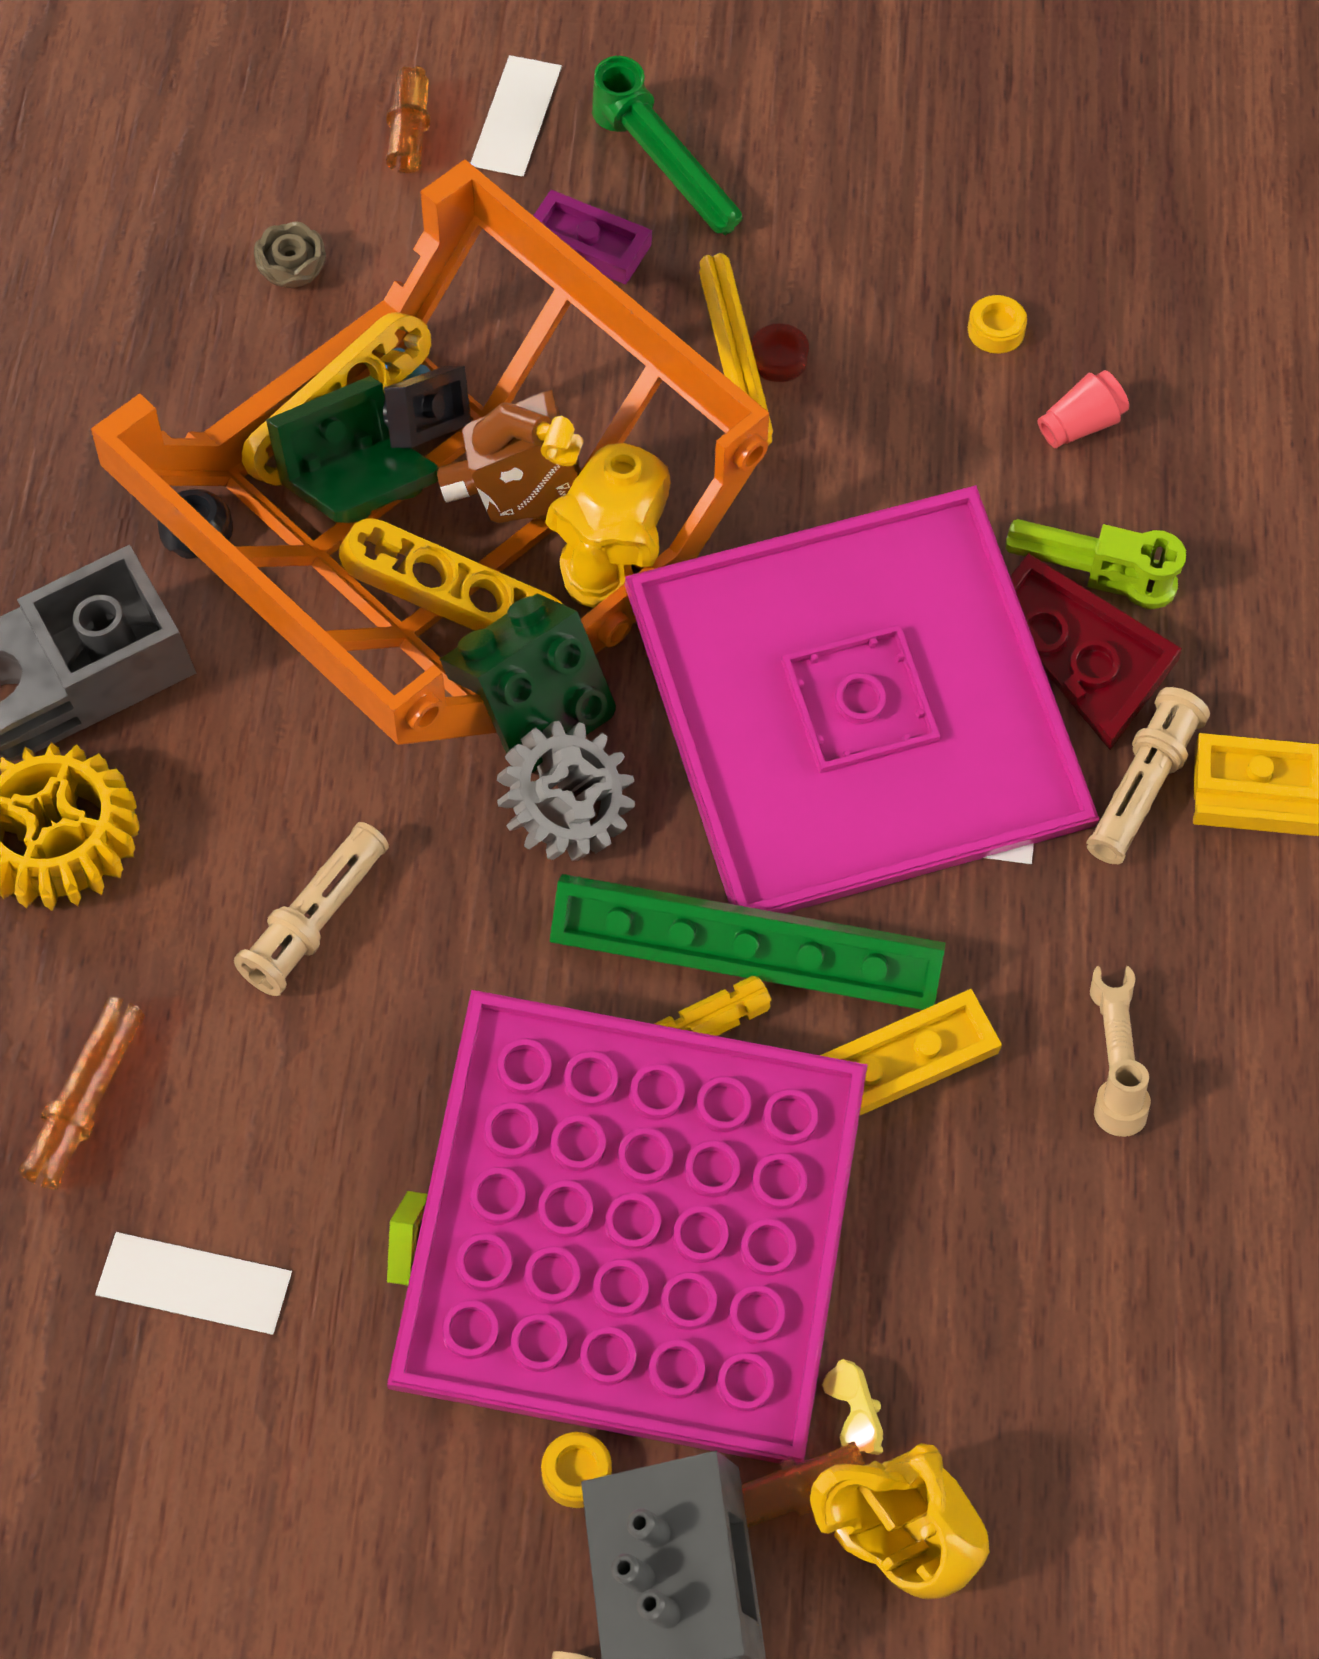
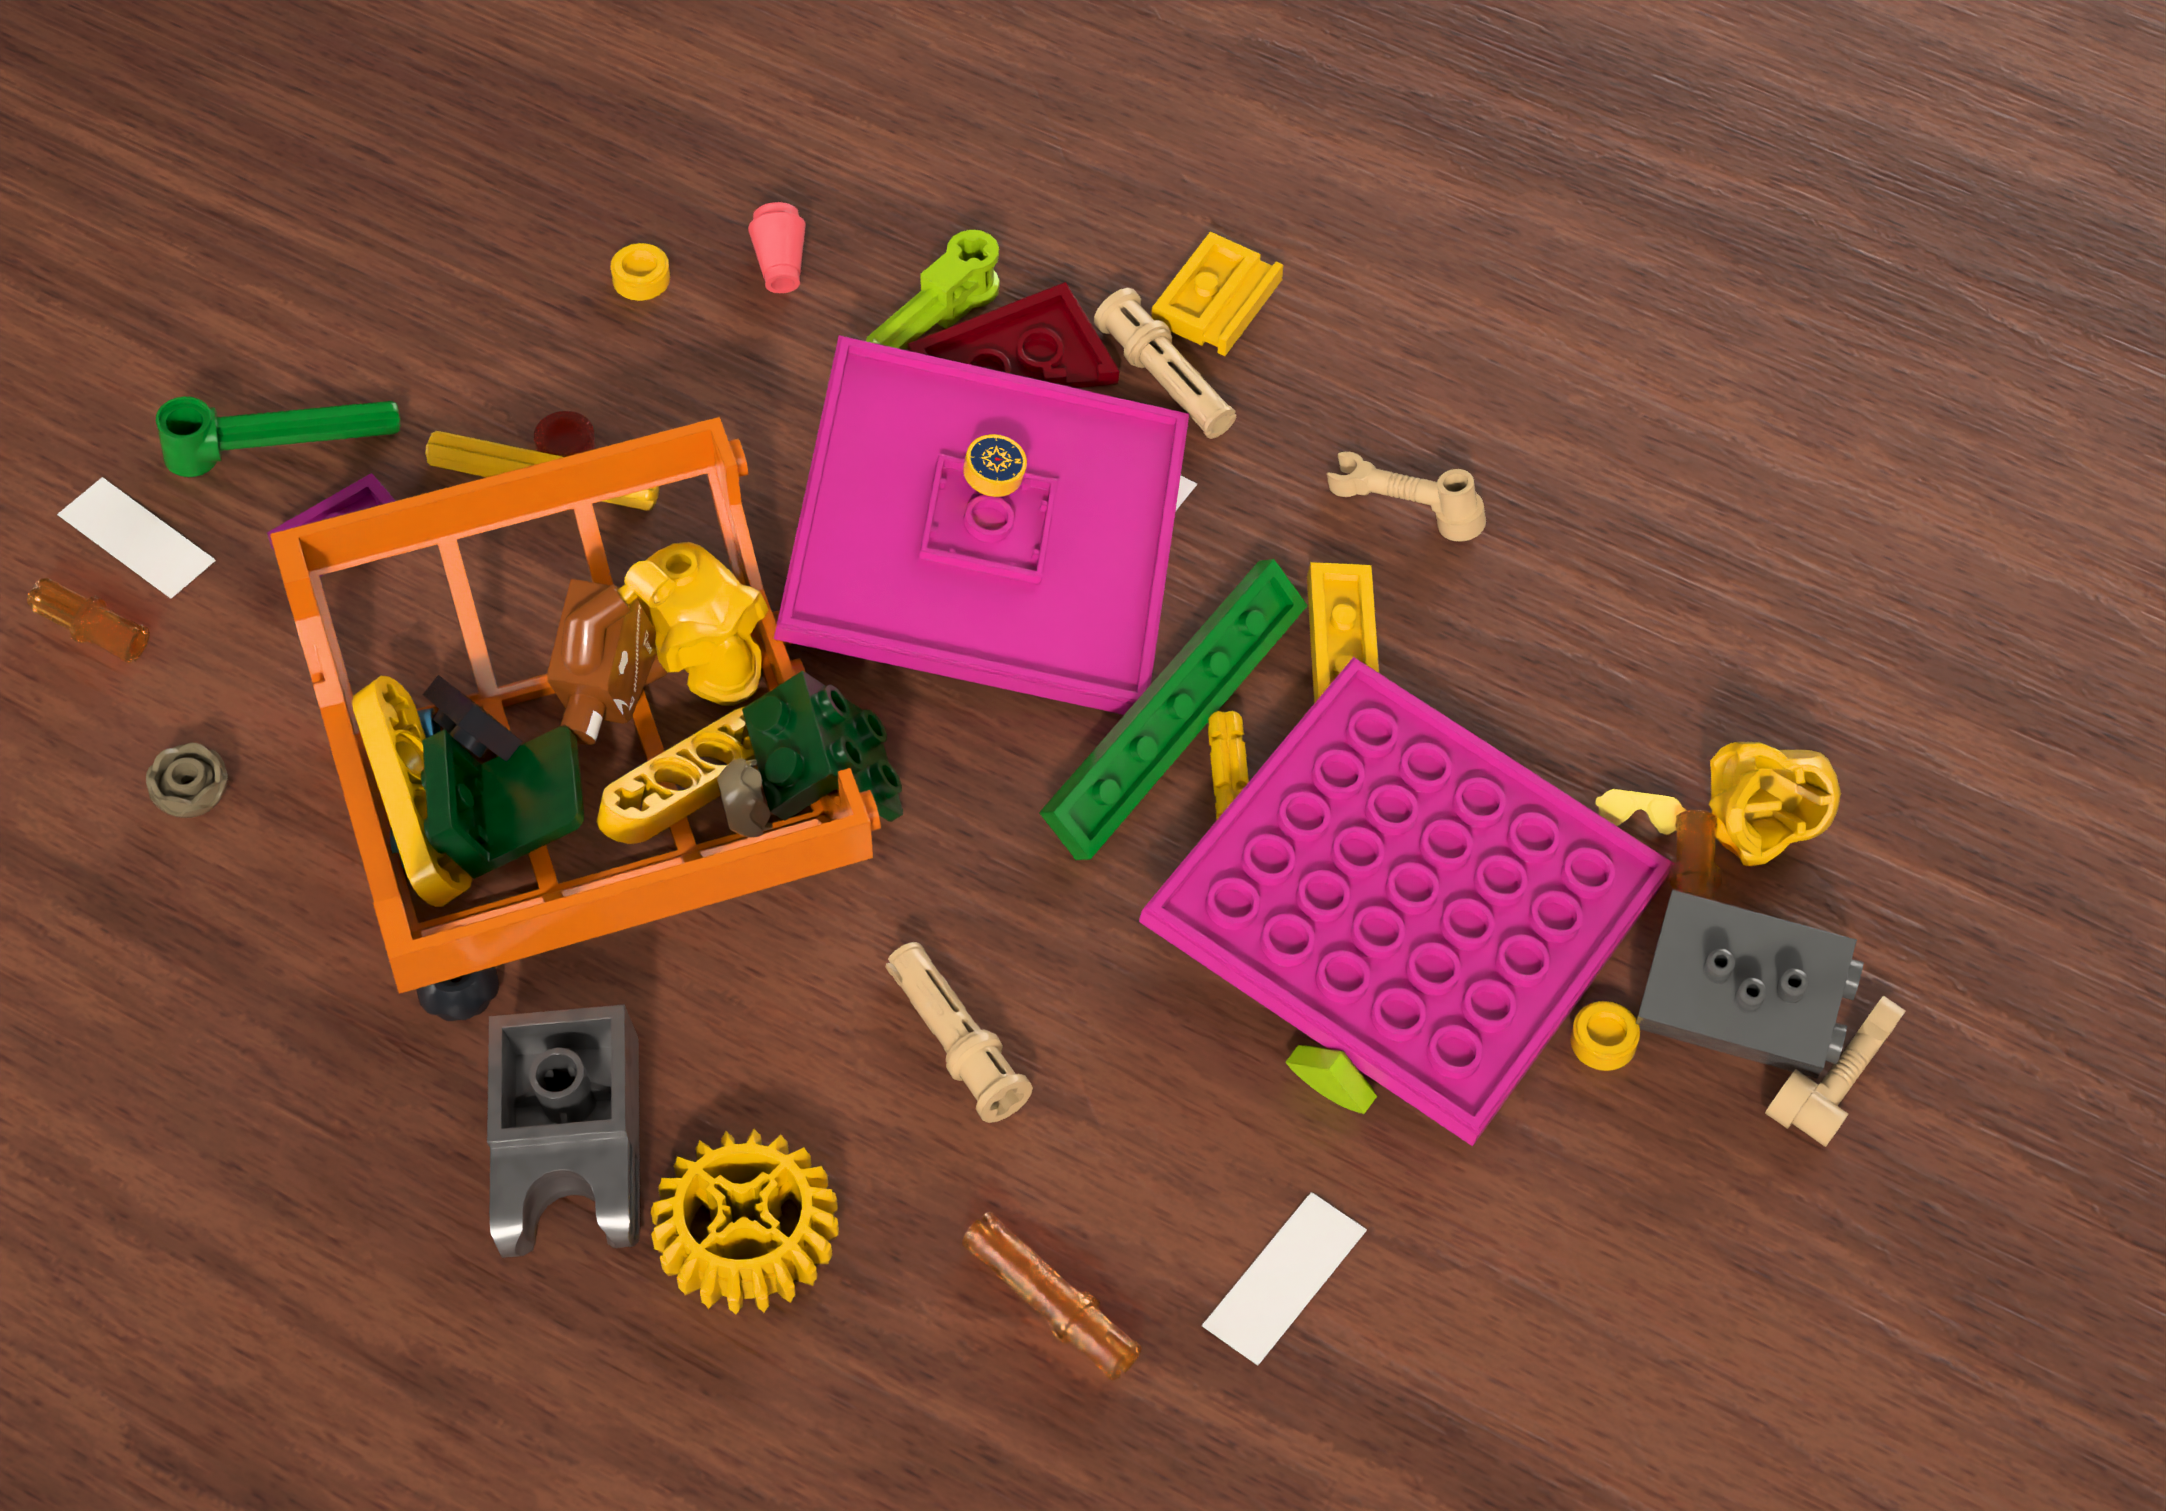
camera: 65 degrees left, 5 degrees down
light grey gear [496,721,635,861] -> none
none -> dark tan plate [717,759,773,838]
none -> tile [963,434,1027,497]

